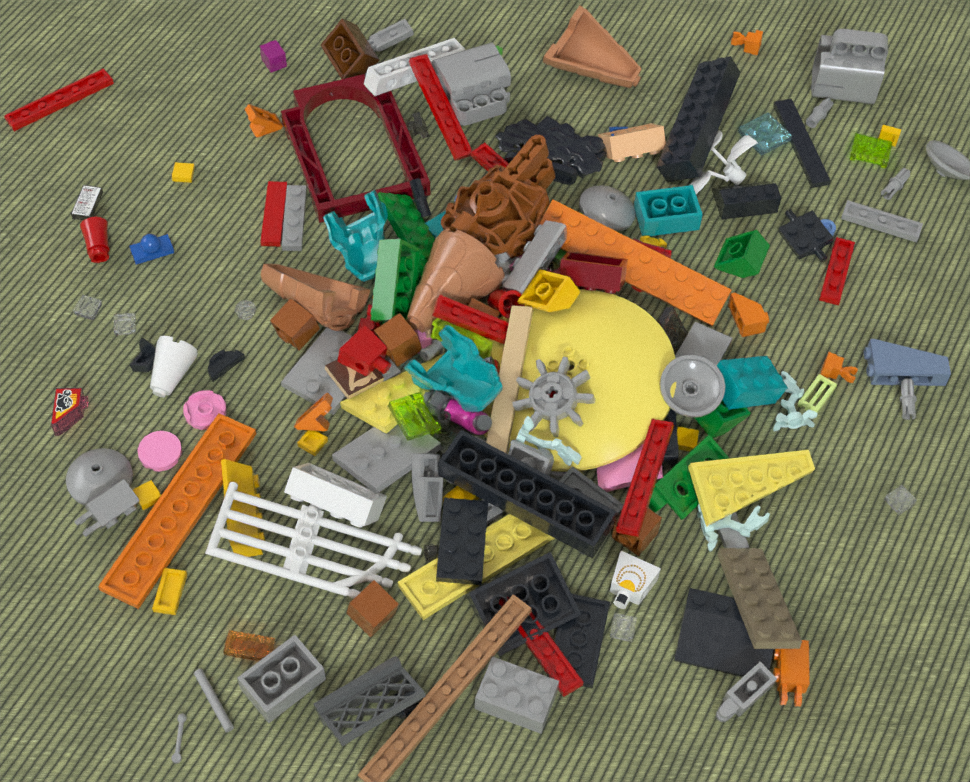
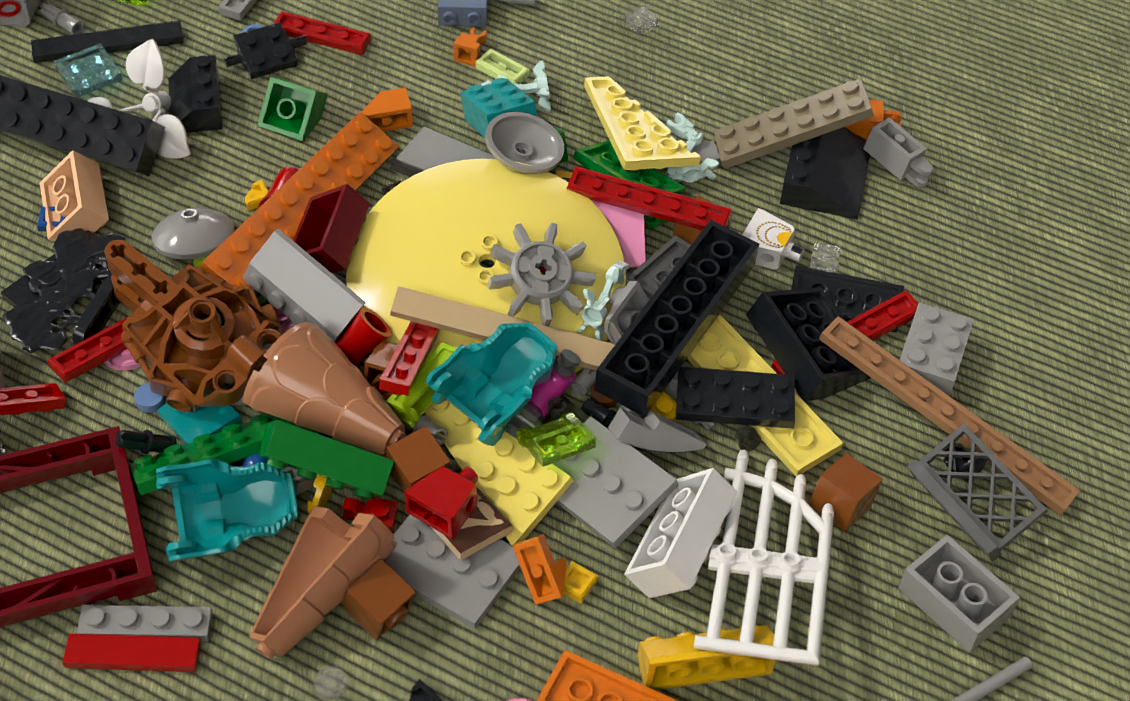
camera: 90 degrees left, 5 degrees down
clear orange plate [223,630,276,661] -> none
yellow slope [517,269,580,312] -> none
teal brick [634,185,703,236] -> none

